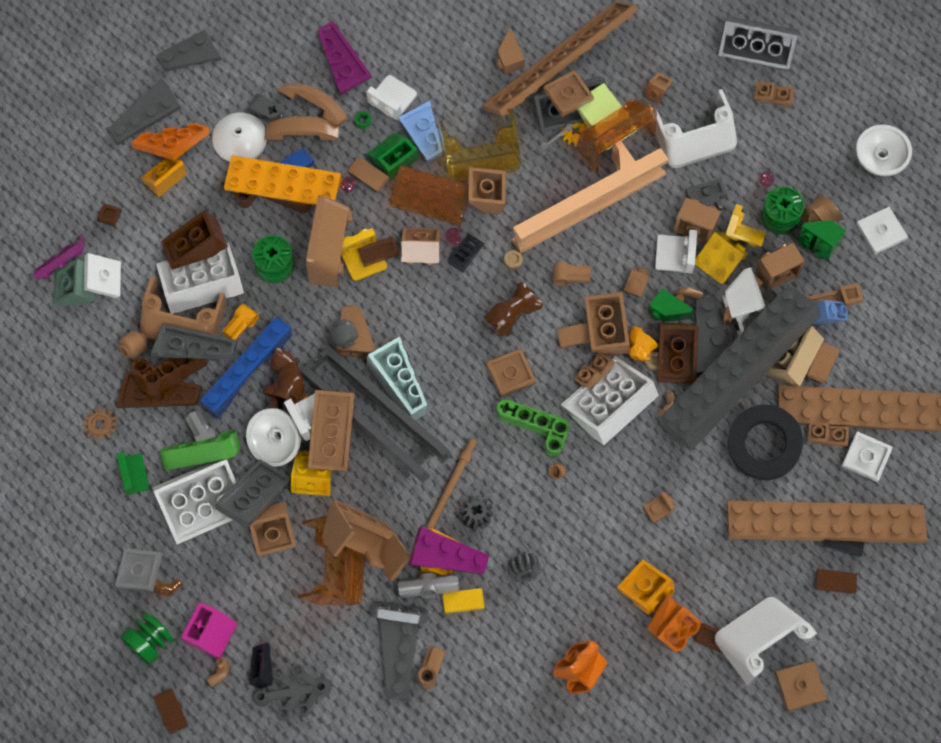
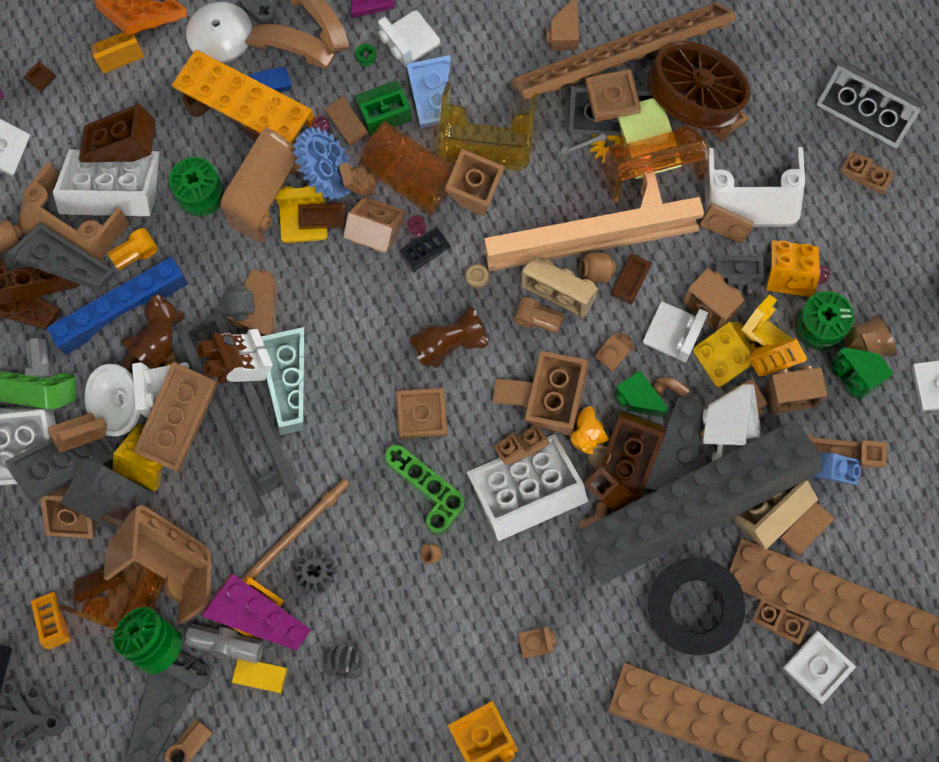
camera: 25 degrees right, 5 degrees up
none -> light orange slope [31,591,70,650]
none -> medium nougat panel [47,413,107,453]
none -> dark grey slope [61,458,152,531]
none -> reddish brown tile [74,568,123,603]
none -> green wheel [113,607,183,674]
none -> hips [197,329,273,383]
none -> medium blue gear [293,127,354,200]
none -> medium nougat slope [339,162,377,196]
none -> tan slope [522,256,598,319]
none -> medium nougat head [579,253,616,283]
none -> reddish brown slope [583,462,635,512]
none -> reddish brown tile [611,253,652,305]
none -> reddish brown wheel [647,41,750,130]
none -> medium nougat plate [700,202,753,244]
none -> light orange slope [749,338,807,377]
none -> light orange bracket [766,240,820,297]

